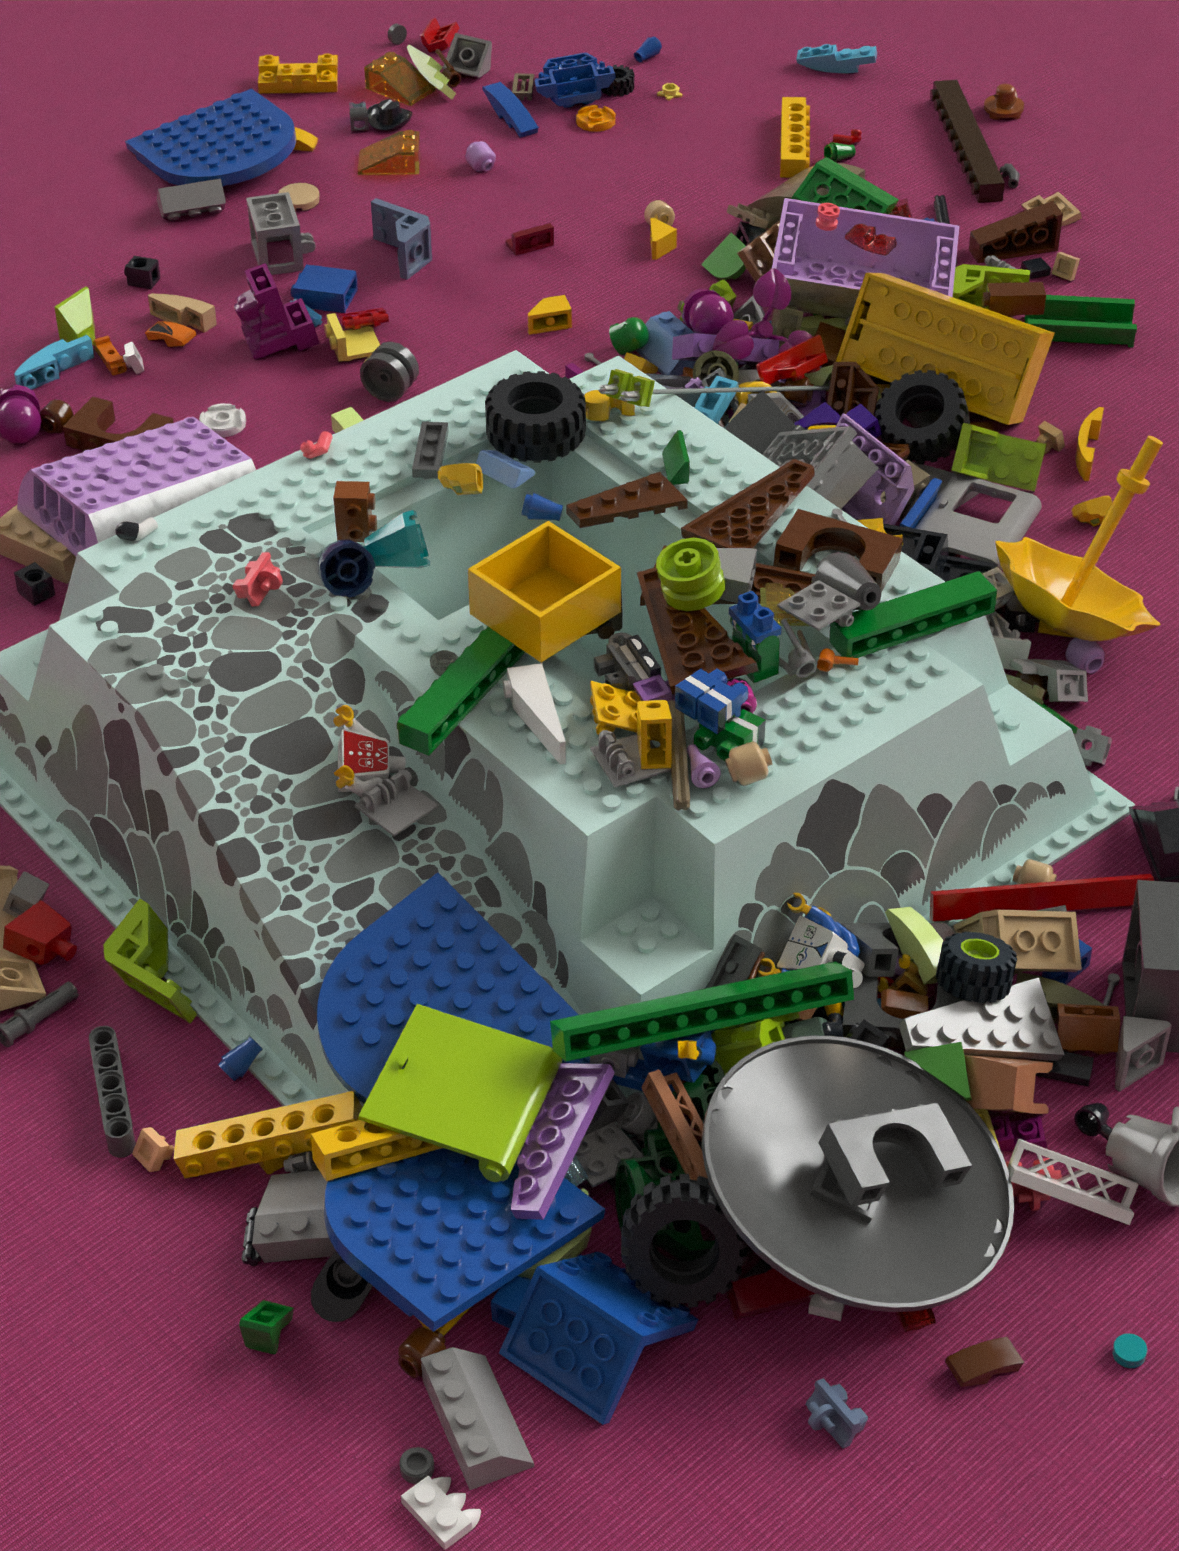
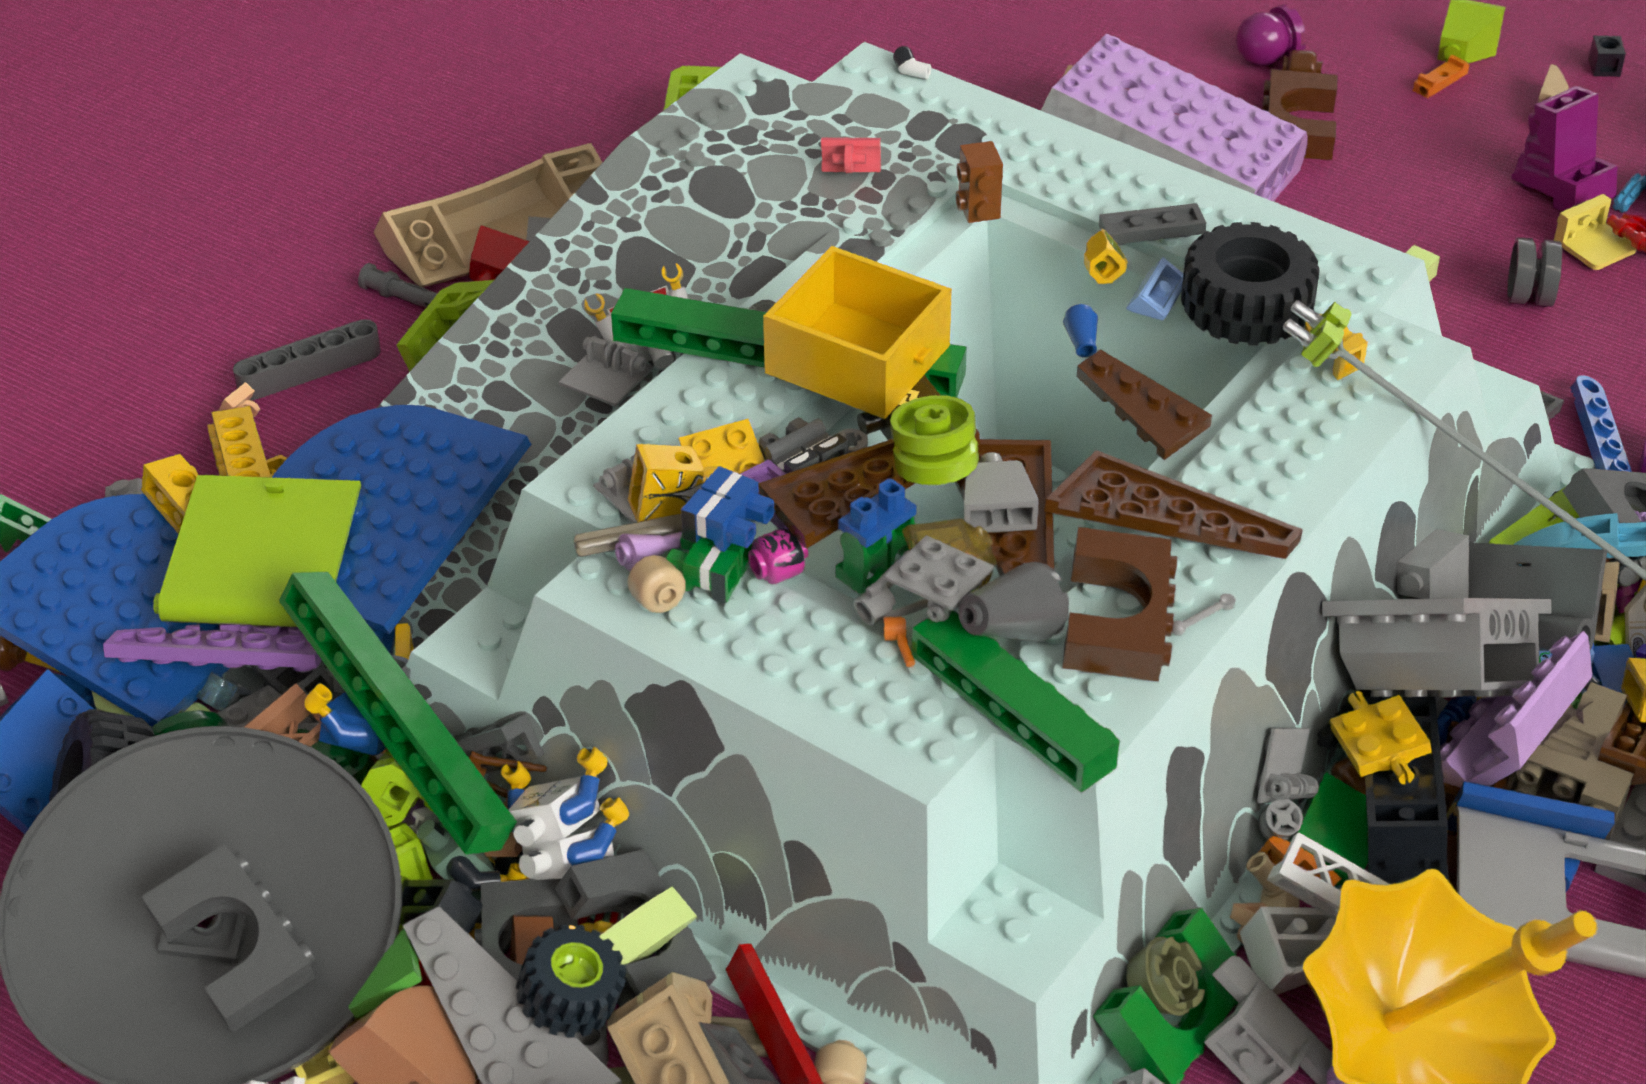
camera: 75 degrees right, 0 degrees up
medium azure slope [14,335,94,390] -> none
white plate [123,342,144,374] -> none
slope [145,321,197,347] -> none
white tile [199,403,246,437] -> none
coral arm [300,431,333,459] -> none
dark blue cylinder [318,540,375,597] -> none
teal cone [363,510,431,569] -> none
white slope [503,663,566,764] -> none
green slope [662,430,690,485] -> none

